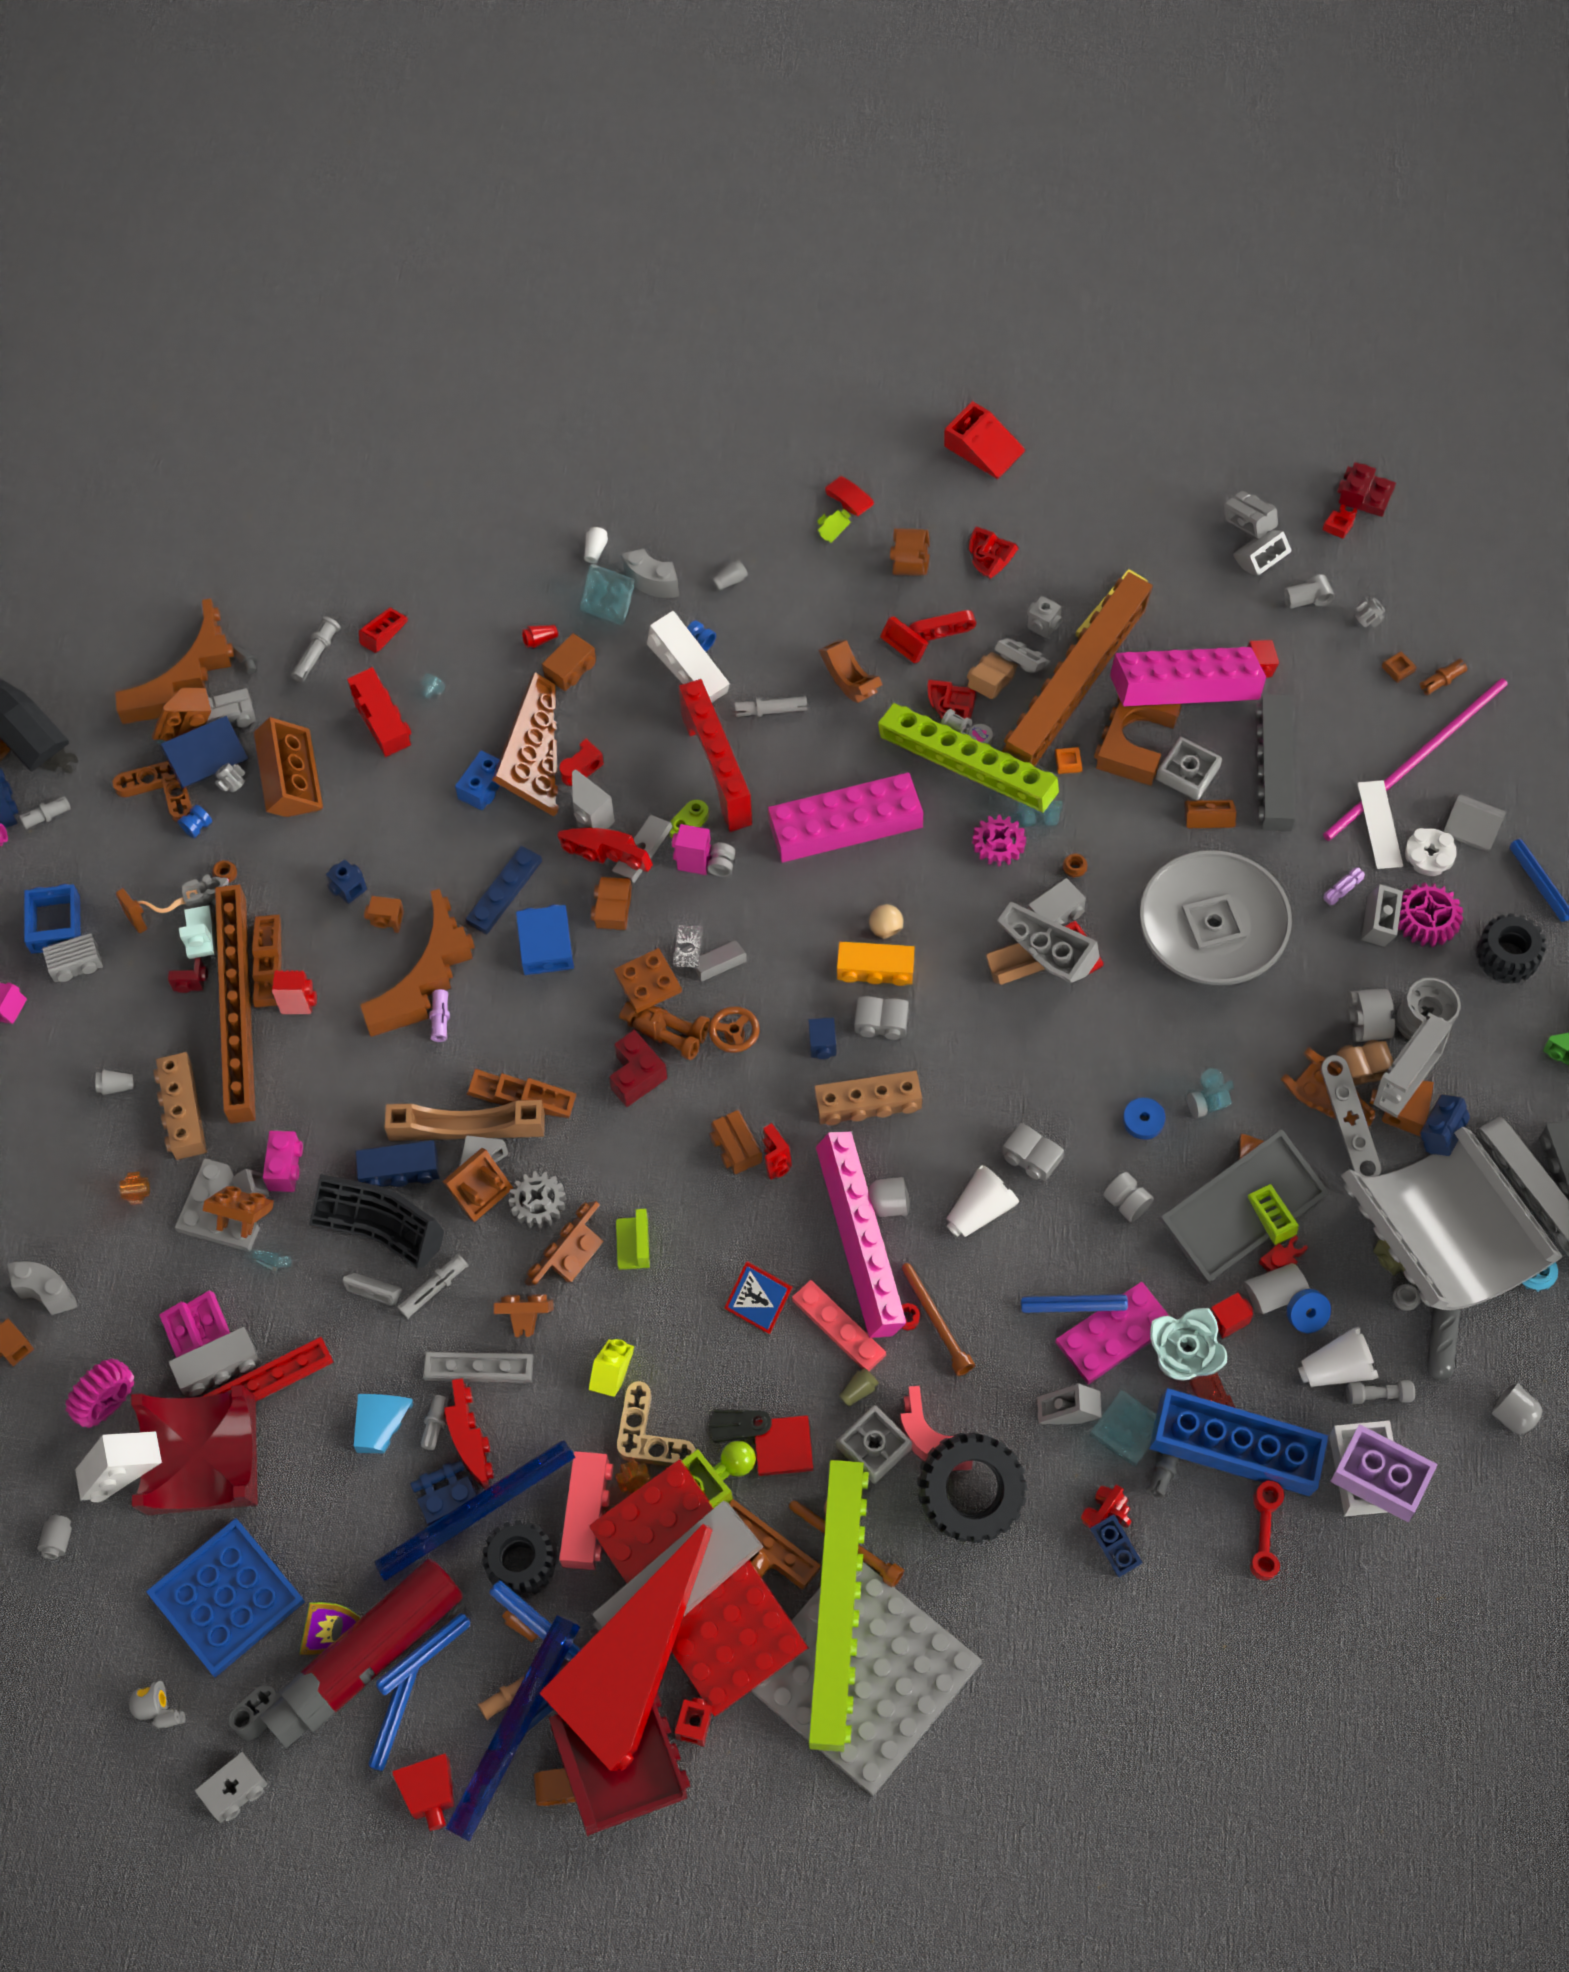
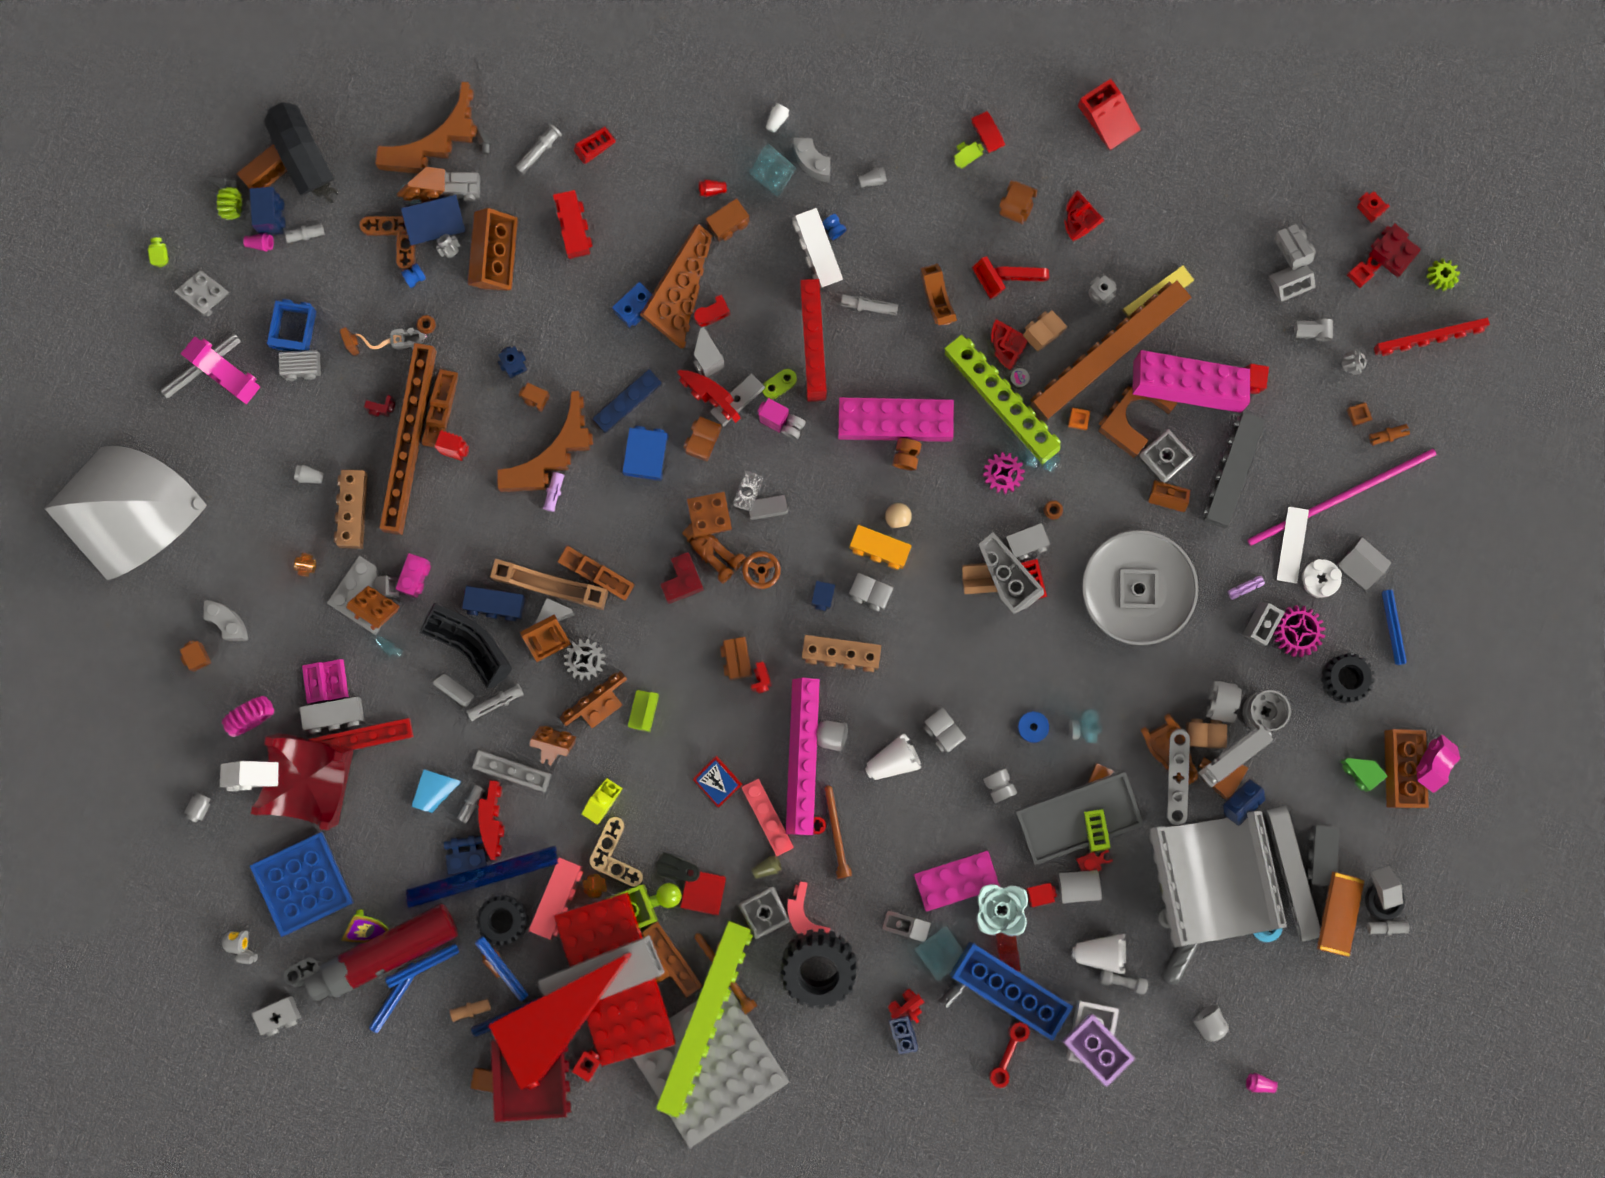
camera: 15 degrees right, 20 degrees up
light aqua arch [179,905,217,959] -> none
red torso [392,1753,454,1831] -> none
clear light blue tile [421,674,446,699] -> none
clear blue tile [446,1615,580,1842] -> none
light grey bush [941,709,972,734] -> none
light grey plate [994,638,1051,673] -> none
blue axle [1021,1295,1128,1313] -> none
blue piece [1287,1289,1331,1333] -> none
none -> dark orange wheel [892,438,922,471]
none -> red brick [1357,191,1390,224]
none -> red plate [1374,317,1490,356]
none -> lime gear [1426,258,1460,292]

